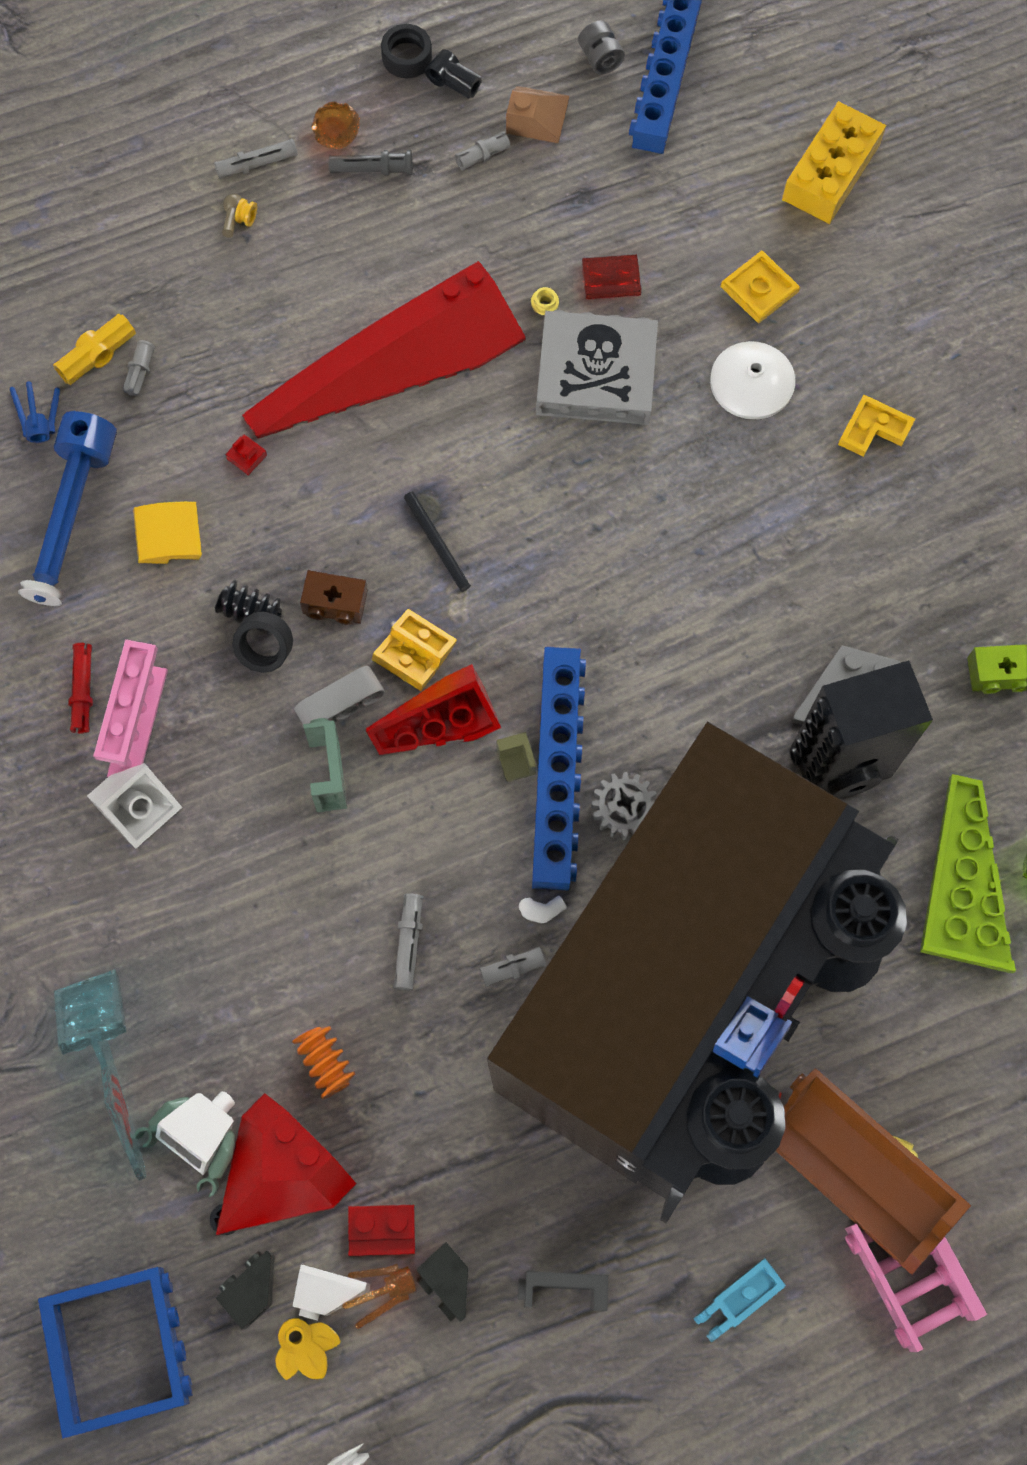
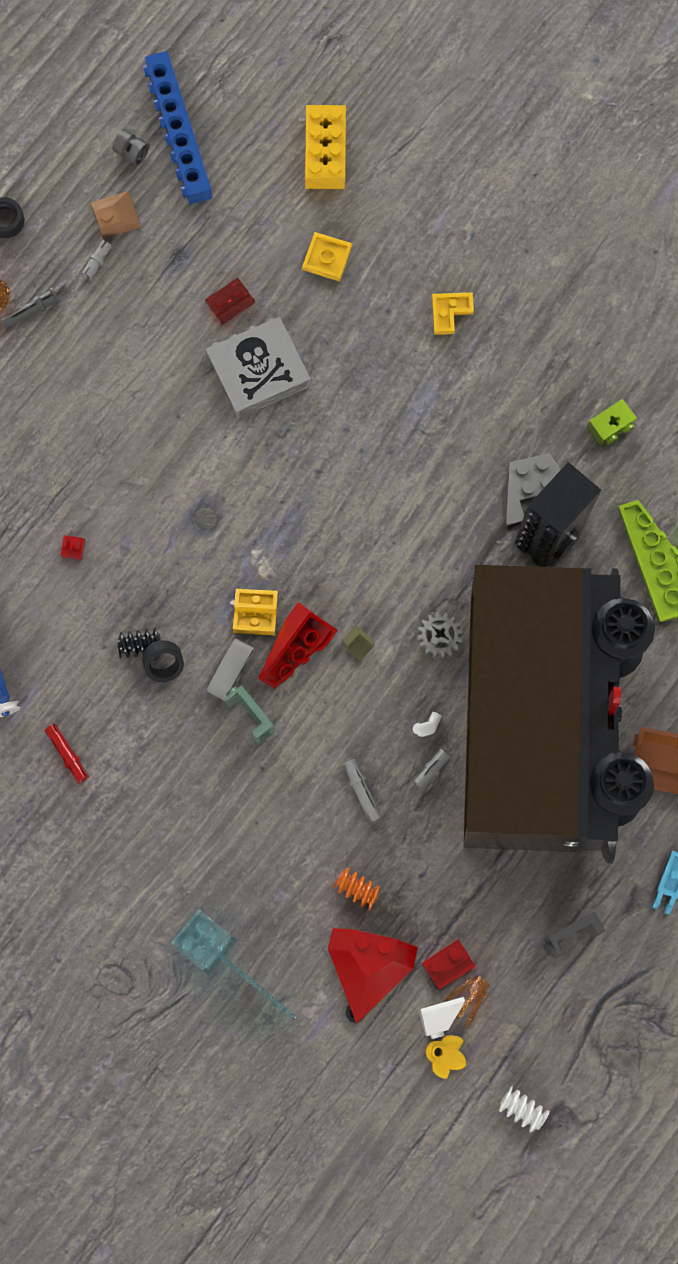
camera: 30 degrees left, 5 degrees up
blue window [38,1267,193,1439] -> none
white slope [87,763,182,849] -> none
bright pink fence [93,639,168,777] -> none
yellow slope [133,501,202,564] -> none
white torso [134,1091,235,1197] -> none
pearl dark grey slope [216,1251,275,1329] -> none
red wedge [242,261,526,439] -> none
reddish brown brick [300,570,368,625] -> none
black bar [404,491,471,592] -> none
pearl dark grey slope [416,1242,468,1322] -> none
black piece [425,49,482,99] -> none
light yellow plate [531,287,559,315] -> none
blue brick [532,647,586,891] -> none
white dish [710,341,795,419] -> none
blue plate [712,997,792,1078] -> none

